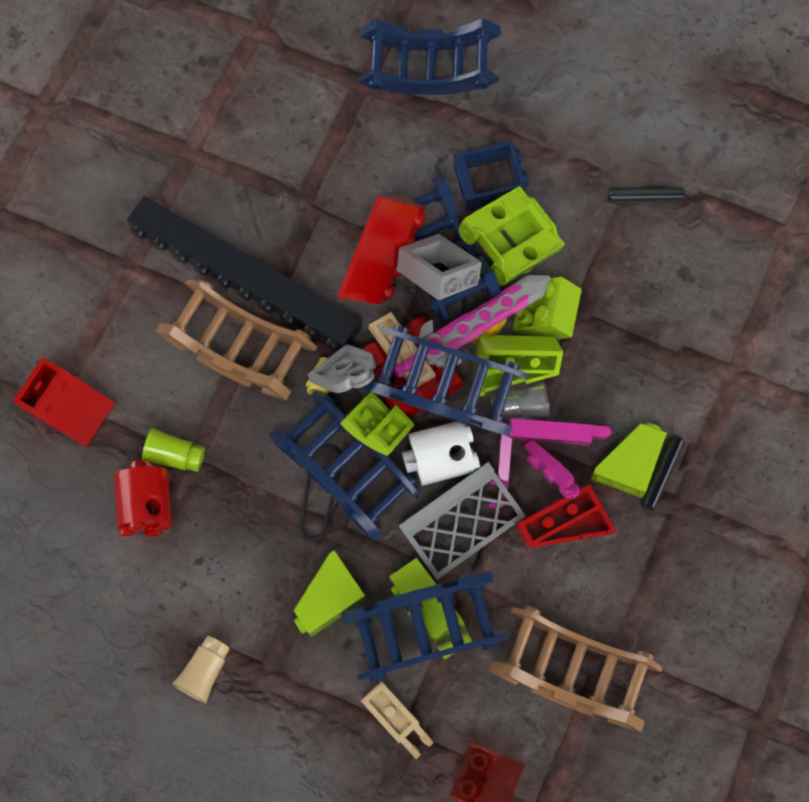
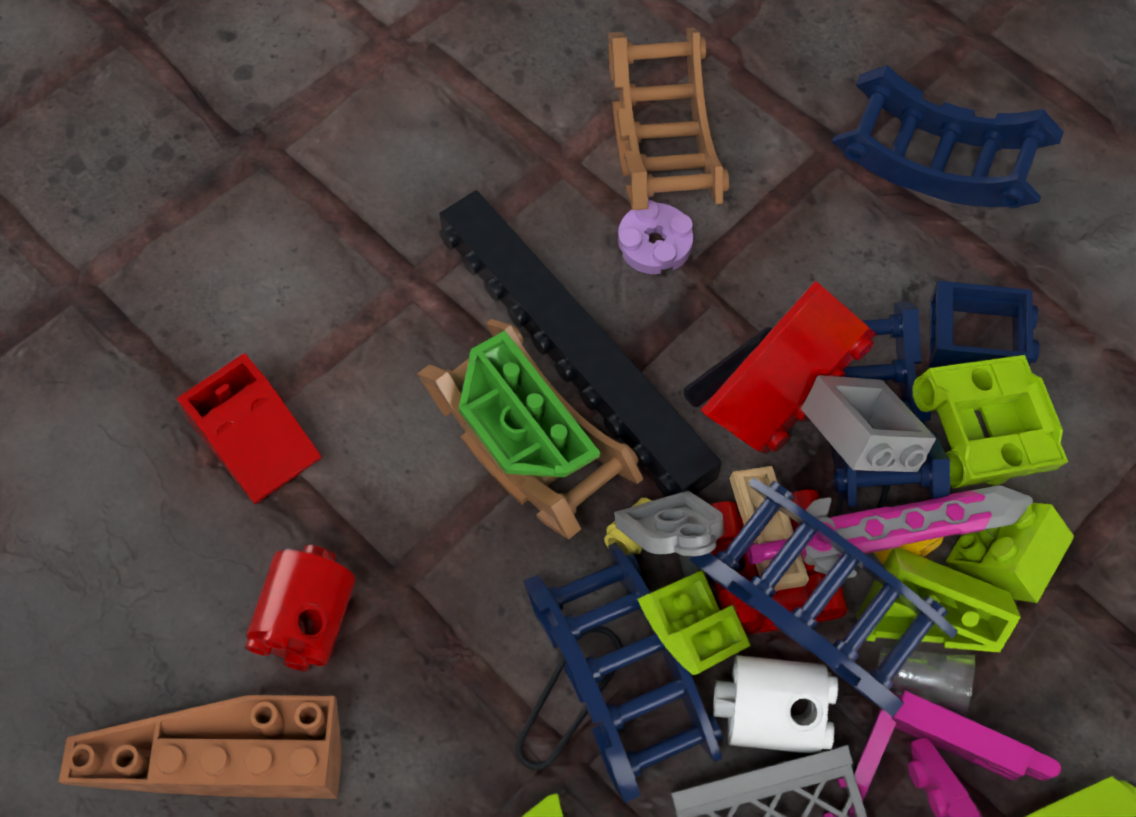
camera: 15 degrees right, 10 degrees down
lime plant [142,427,205,472] -> none
none -> nougat wedge [59,695,342,799]
none -> bright green wedge [459,331,601,477]
none -> medium nougat fence [608,27,729,210]
none -> lavender plate [618,200,693,274]
none -> black axle [683,327,773,407]

